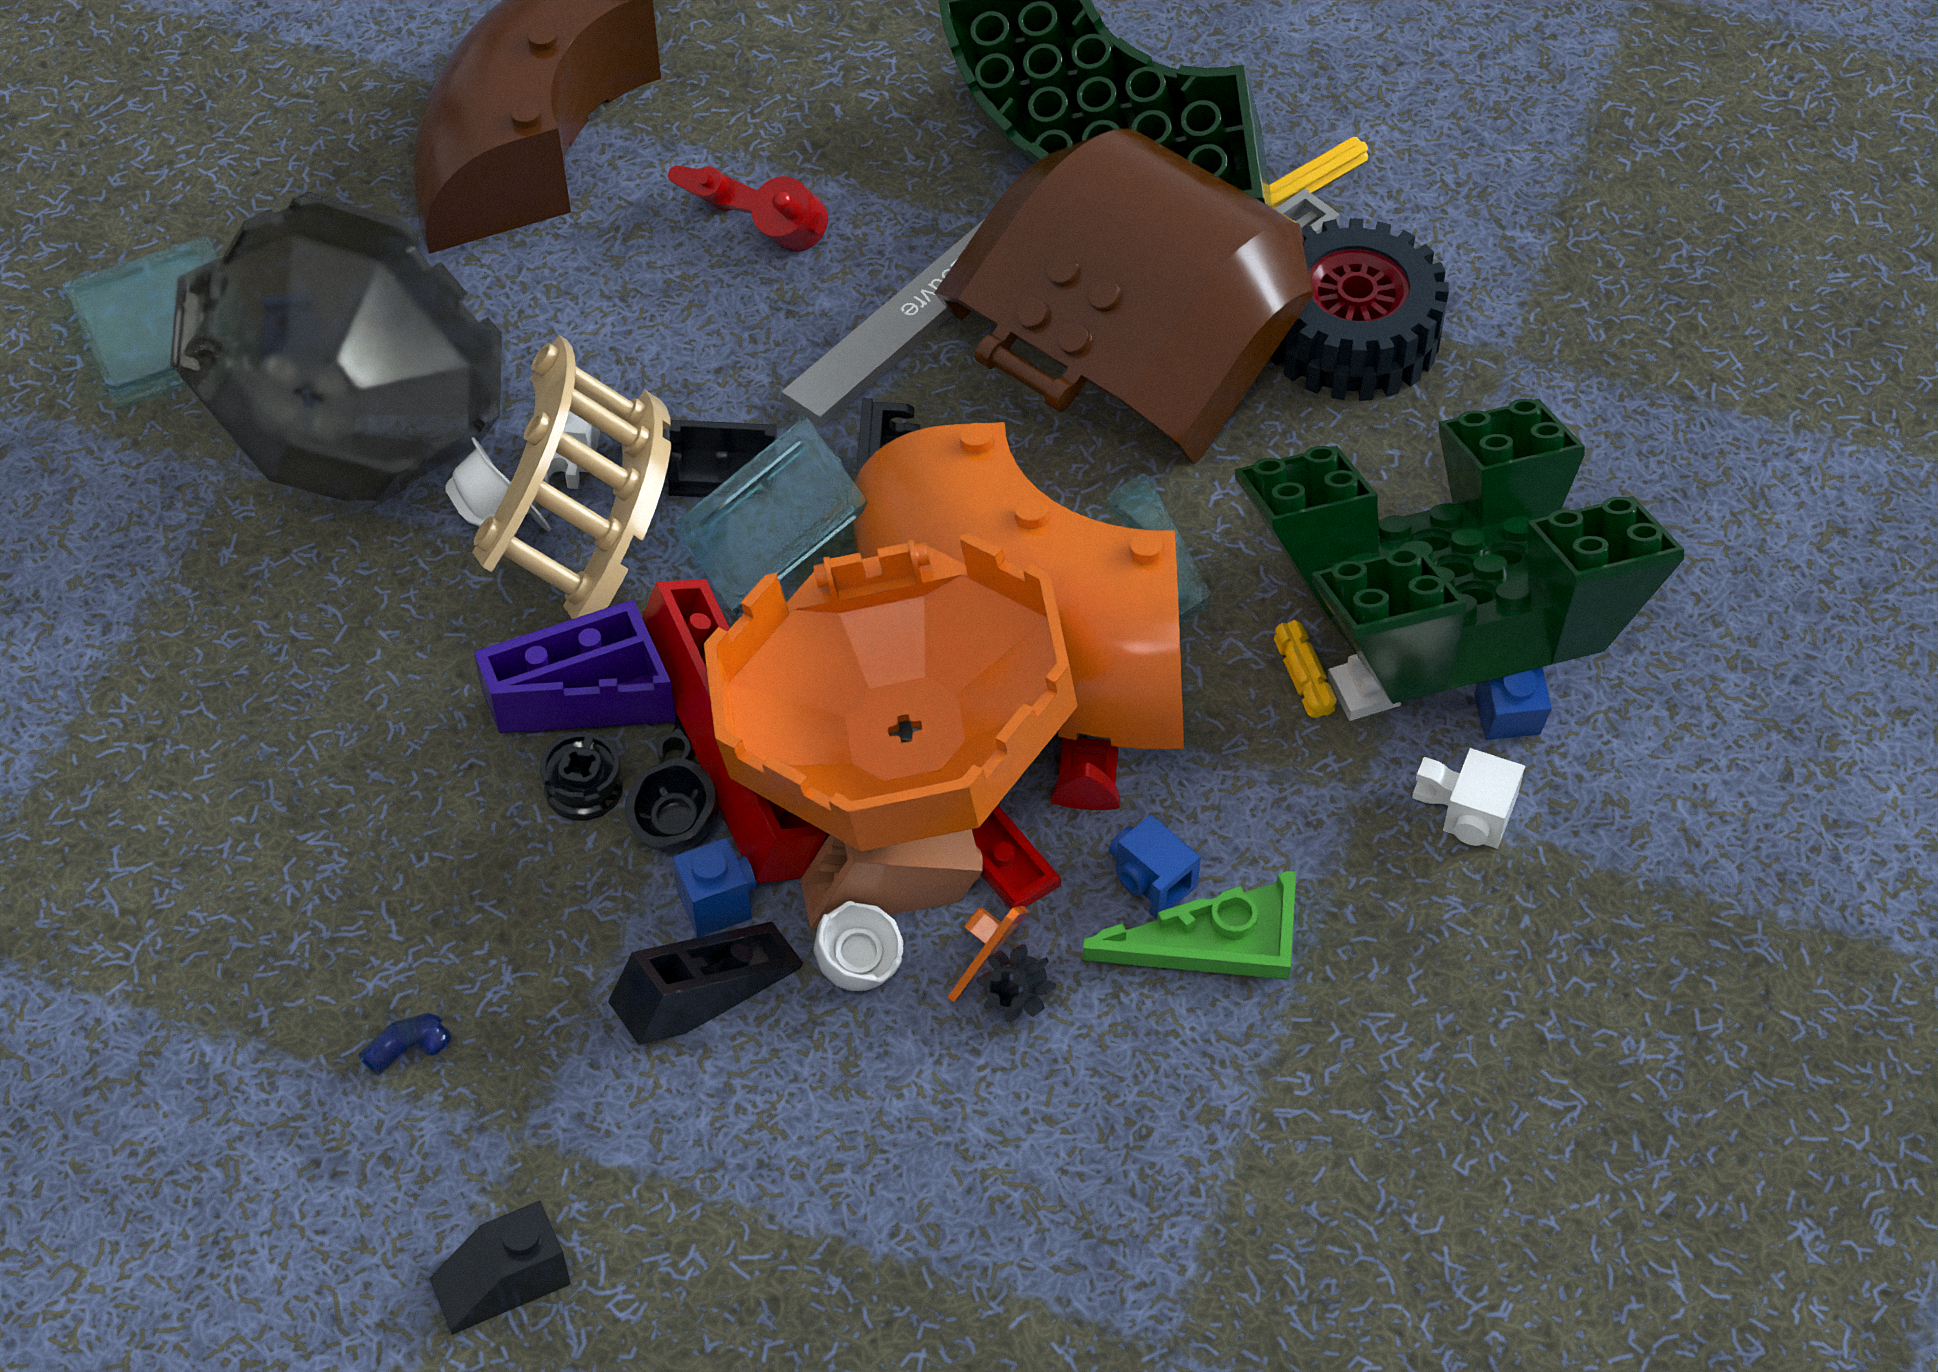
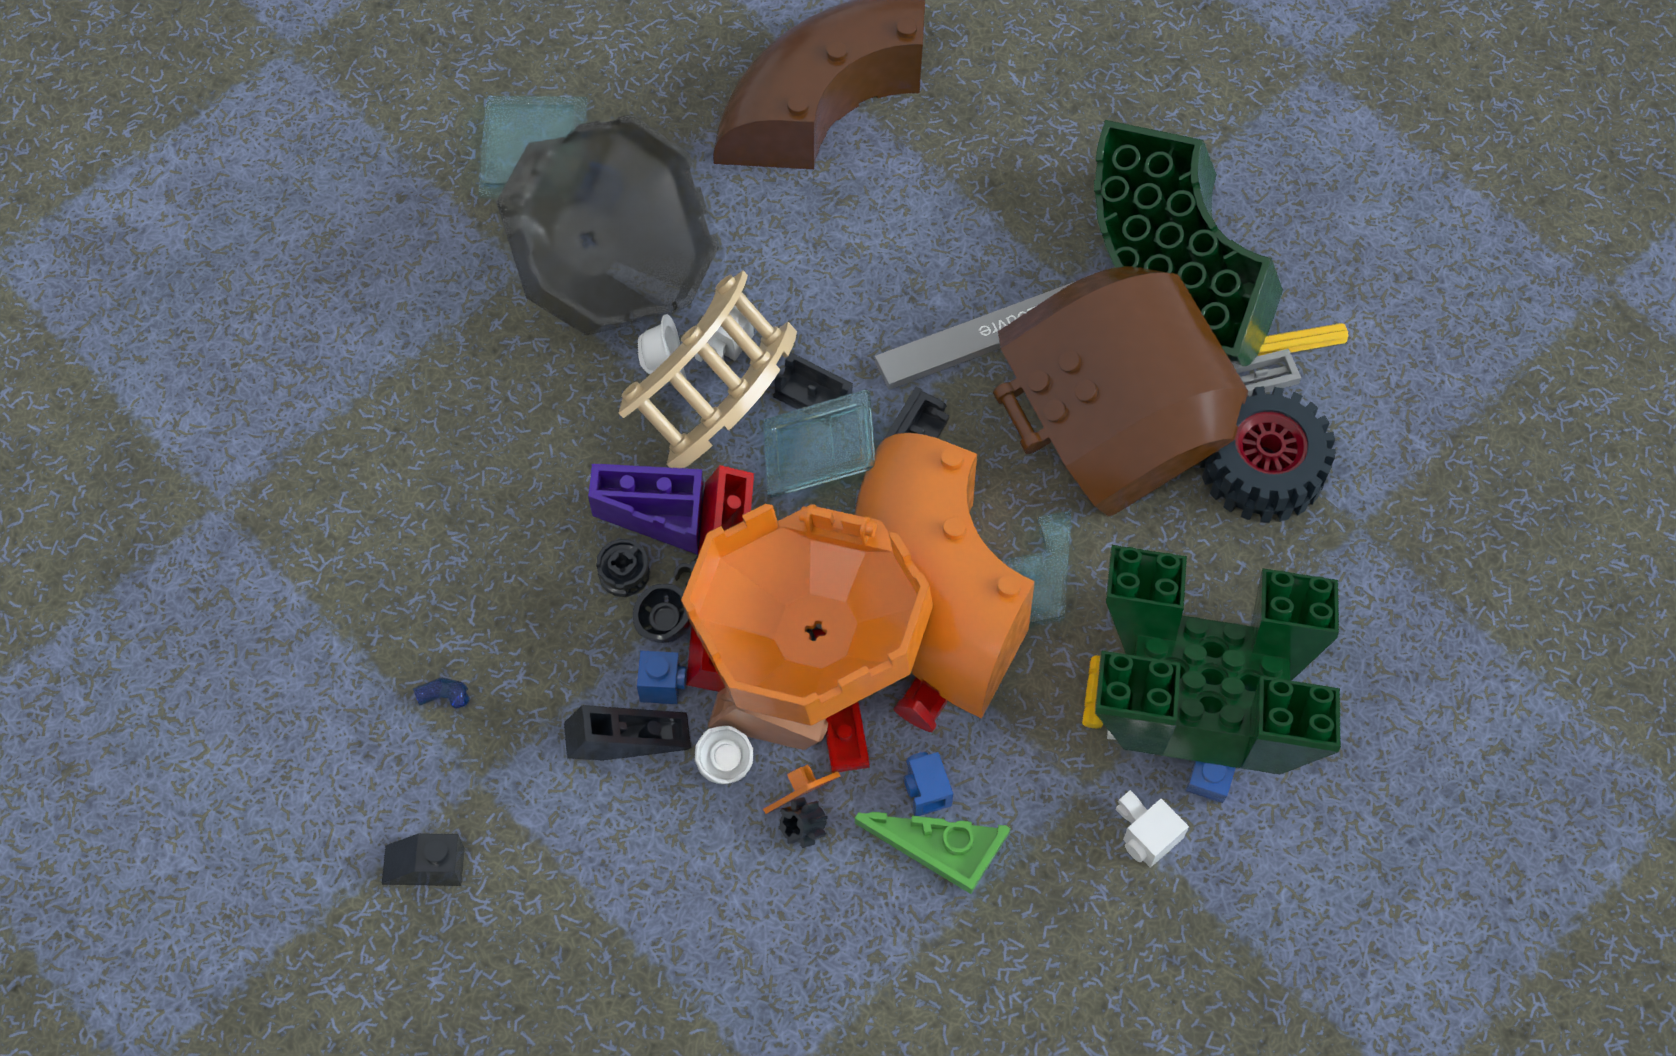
camera: 25 degrees right, 10 degrees up
red piece [668,165,829,252] -> none

